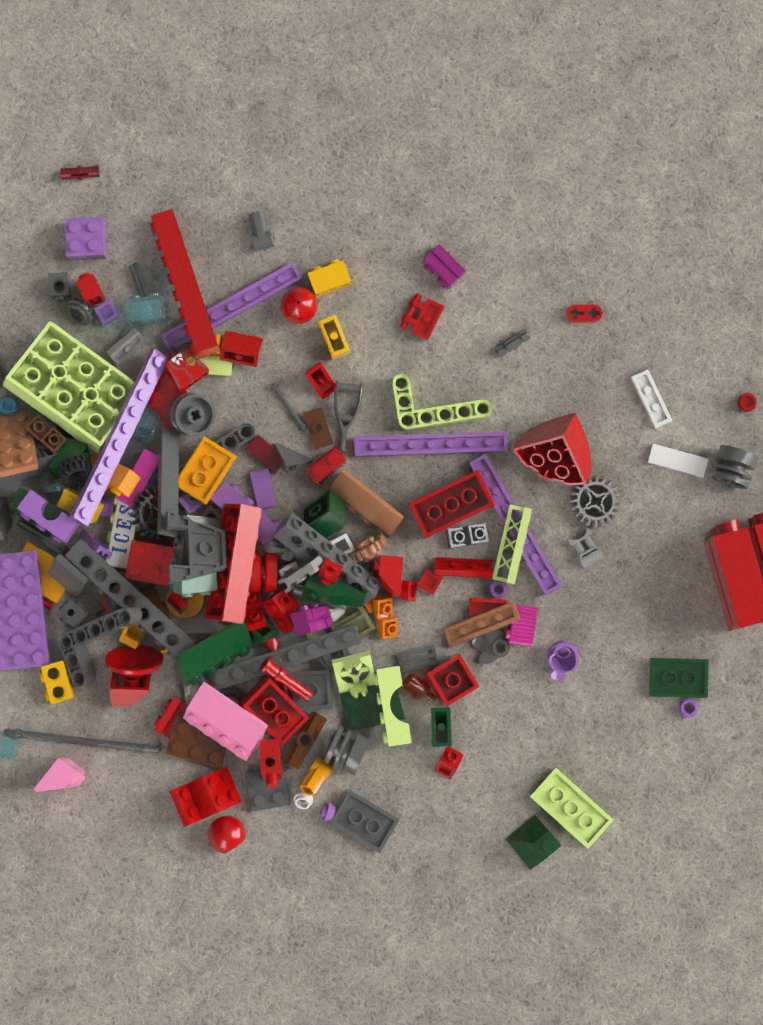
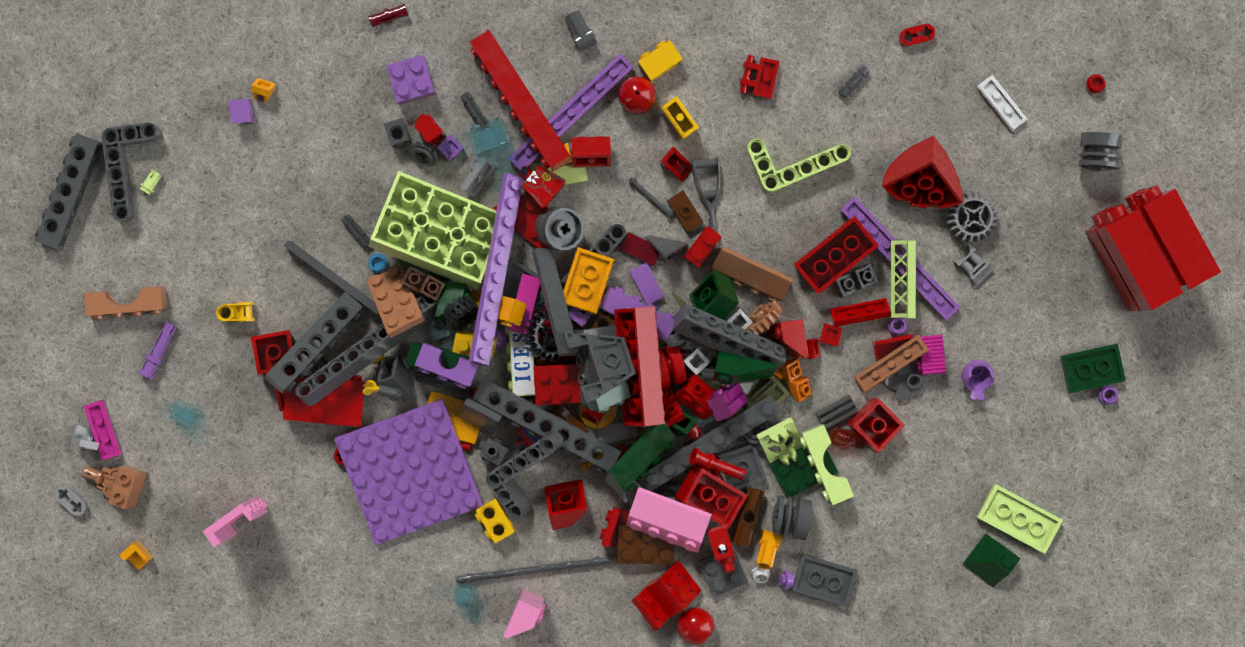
camera: 10 degrees left, 5 degrees up
medium lavender tile [79,529,113,559] -> none
red dish [105,645,163,678] -> none
light orange panel [118,623,145,649] -> none
clear light blue brick [133,409,161,442] -> none
light grey plate [278,555,324,593] -> none
red tile [318,558,343,585] -> none
medium lavender plate [354,432,508,457] -> none
magenta brick [423,244,466,289] -> none
dark green slope [431,707,452,747] -> none
red bracket [434,746,464,779] -> none
white tile [648,444,708,478] -> none

